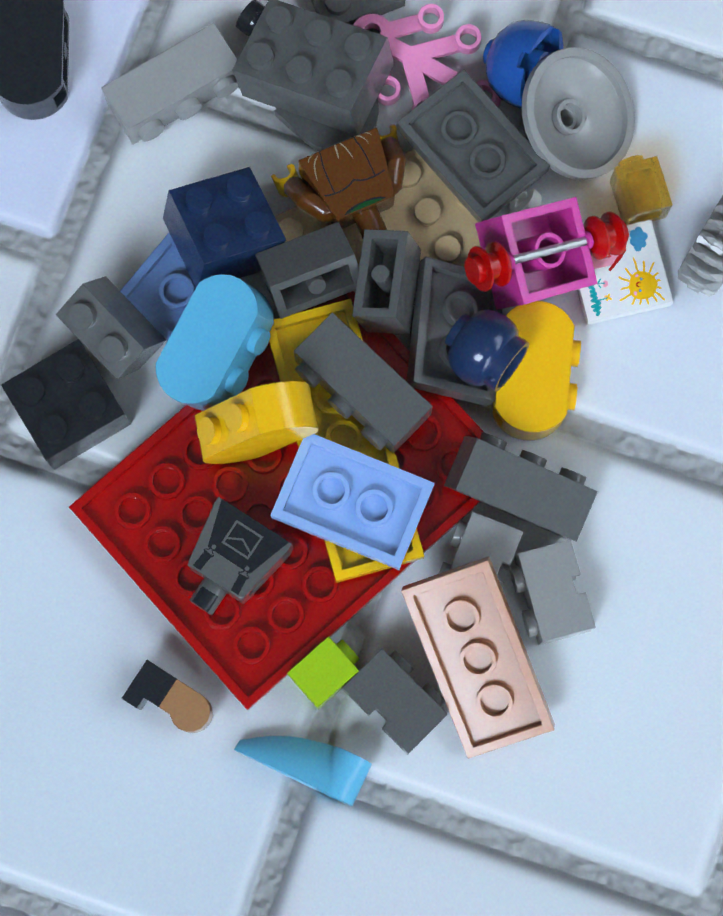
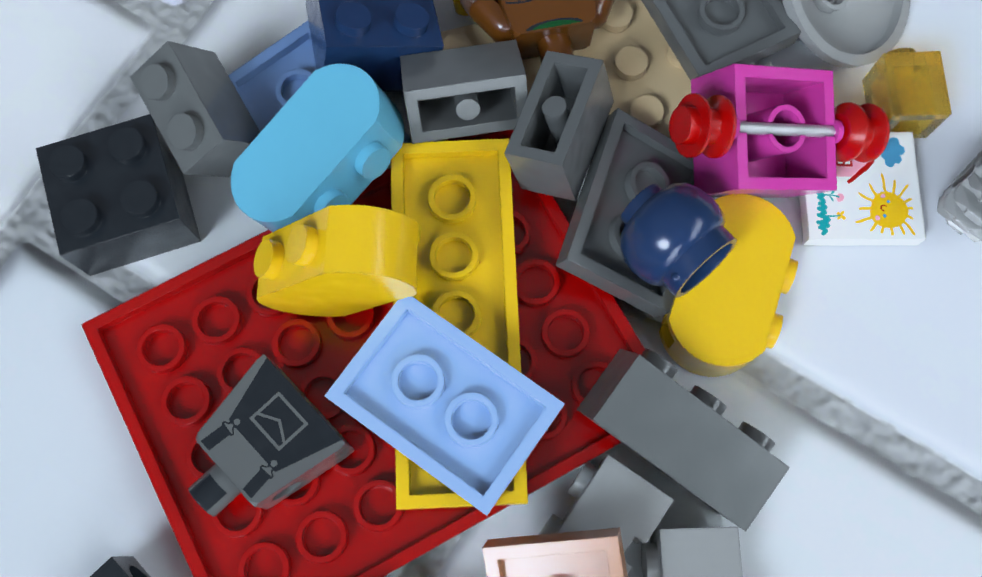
camera: 15 degrees right, 5 degrees down
dark grey brick [294,312,433,454] -> none

